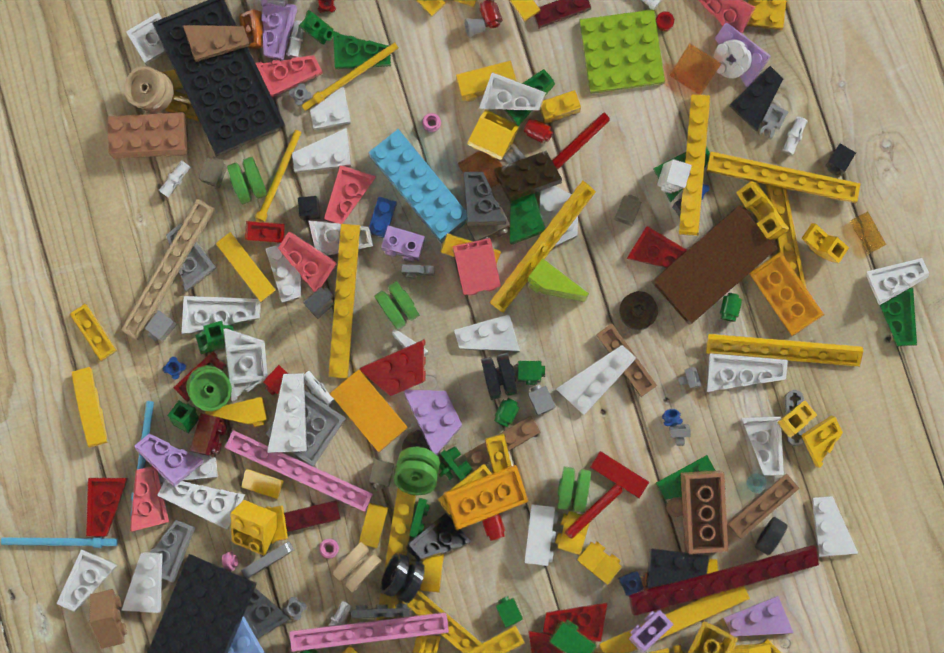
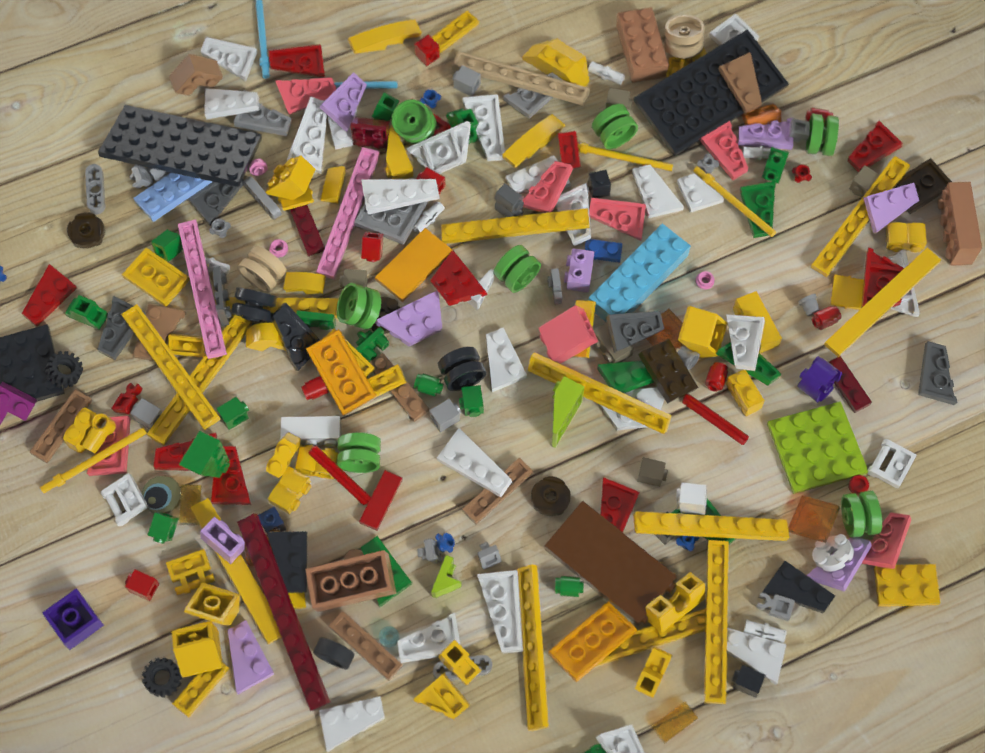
camera: 75 degrees right, 15 degrees down
none -> yellow brick [266,432,301,478]
none -> red brick [361,232,384,262]
none -> red brick [415,34,440,67]
none -> lime slope [431,555,462,598]
none -> yellow wedge [522,39,590,87]
none -> white wing [727,628,786,685]
none -> dark purple brick [797,356,842,403]
none -> bright green wheel [841,490,882,538]

